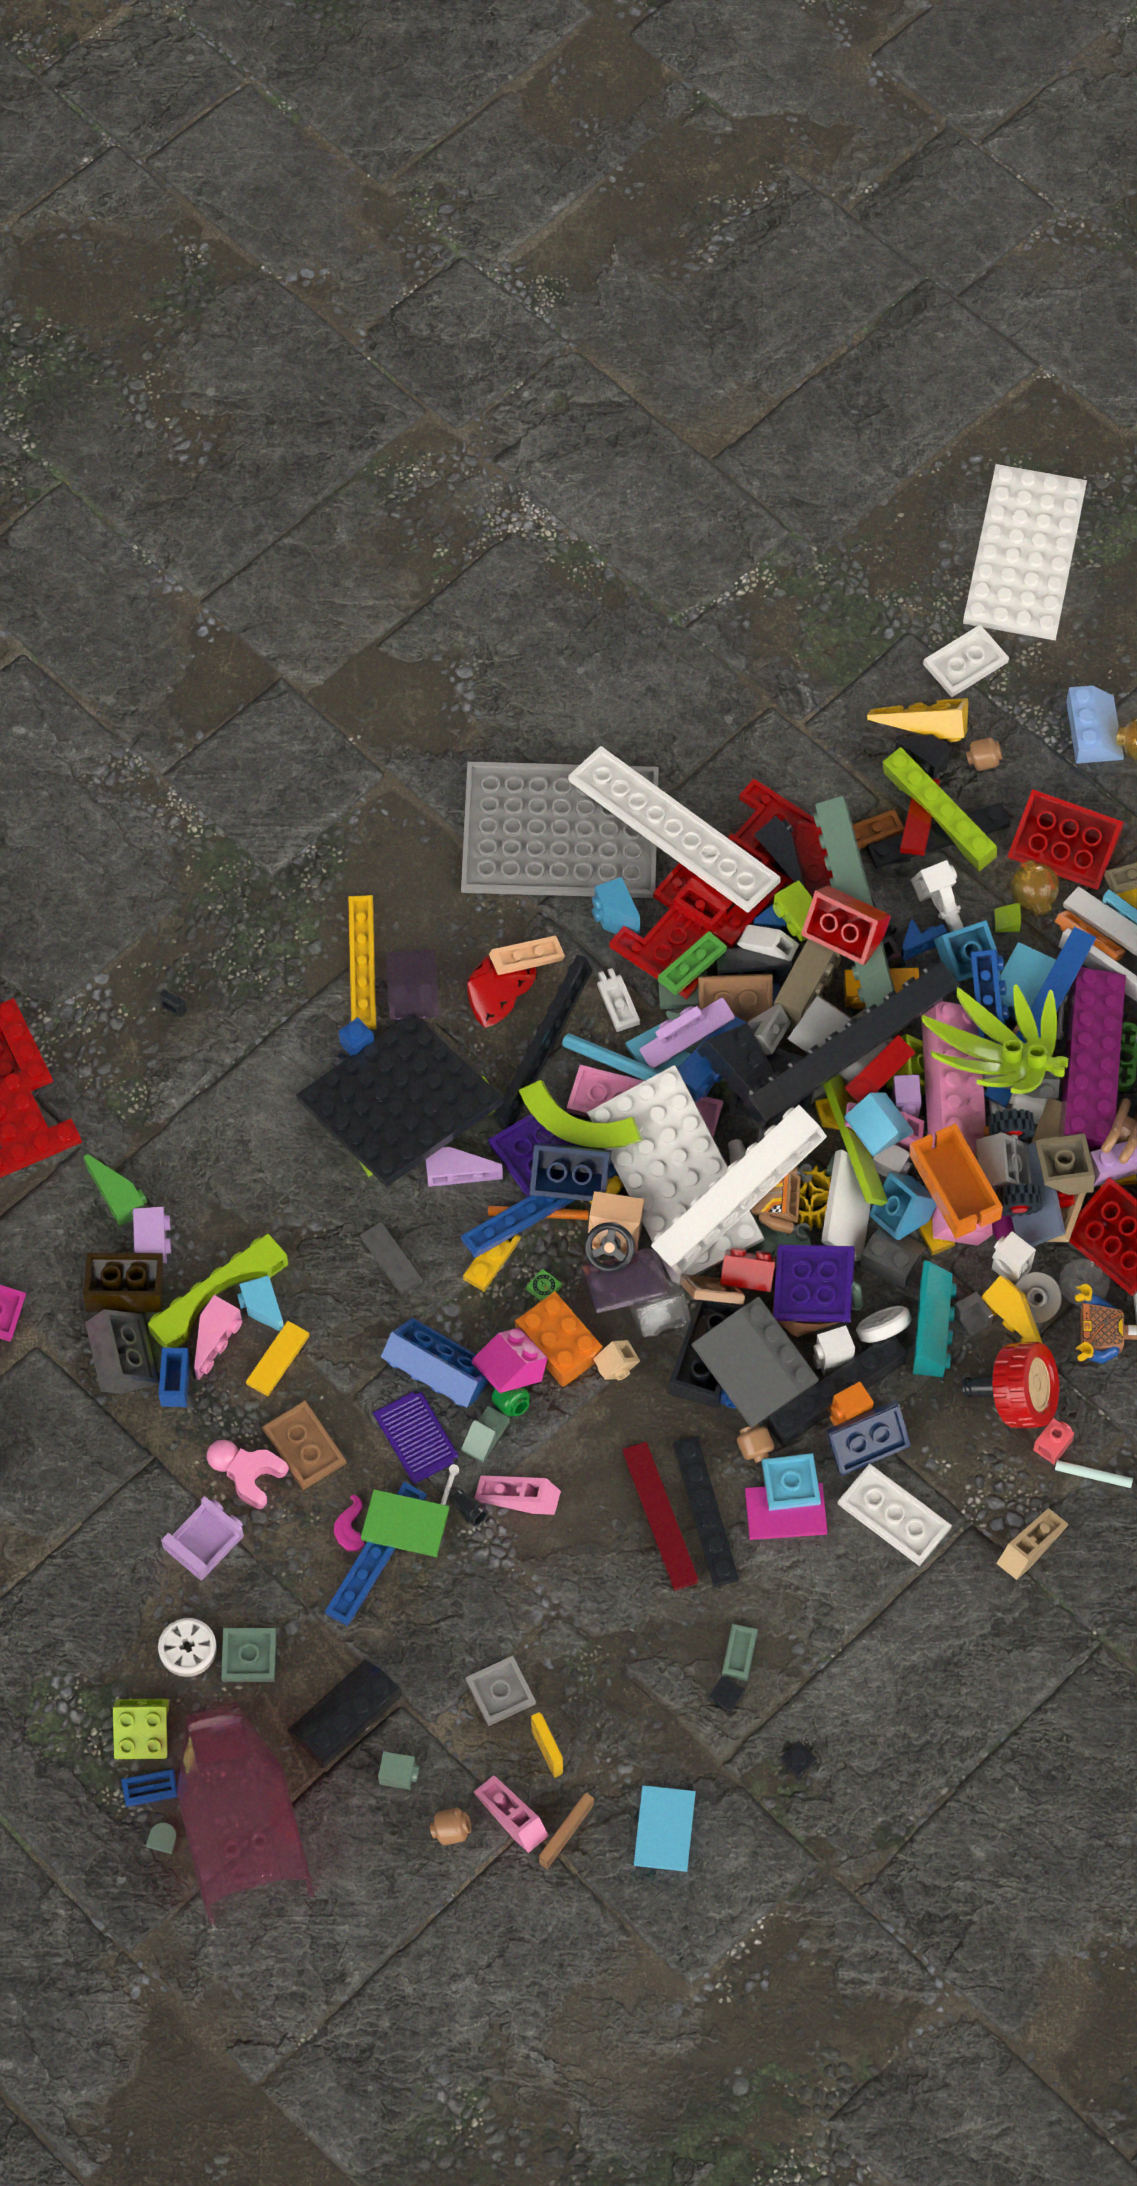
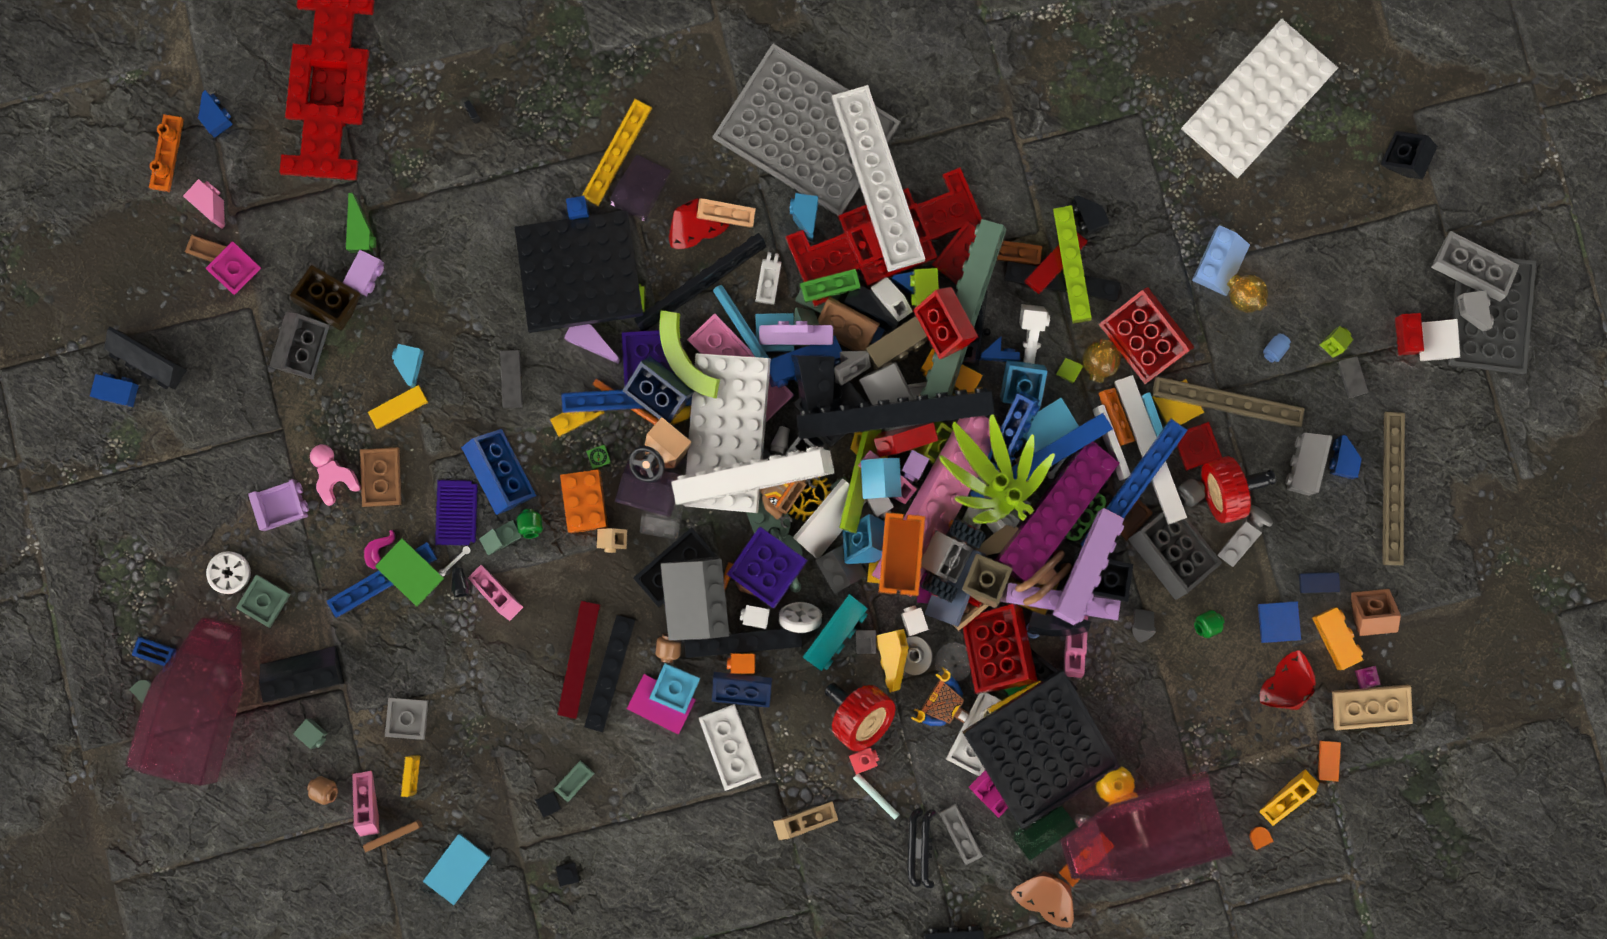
camera: 30 degrees right, 20 degrees up
lime bracket [113,1699,169,1759] -> none
lime arch [148,1234,288,1348] -> none
blue piece [159,1348,190,1407] -> none
bright pink slope [194,1295,242,1380] -> none
dark pink slope [472,1328,547,1393] -> none
medium nougat tile [680,1274,745,1304] -> none
slope [720,1247,776,1292] -> none
black slope [754,816,807,890] -> none
yellow wedge [867,698,968,742] -> none
white plate [923,625,1009,697] -> none
medium nougat head [966,737,1003,771] -> none

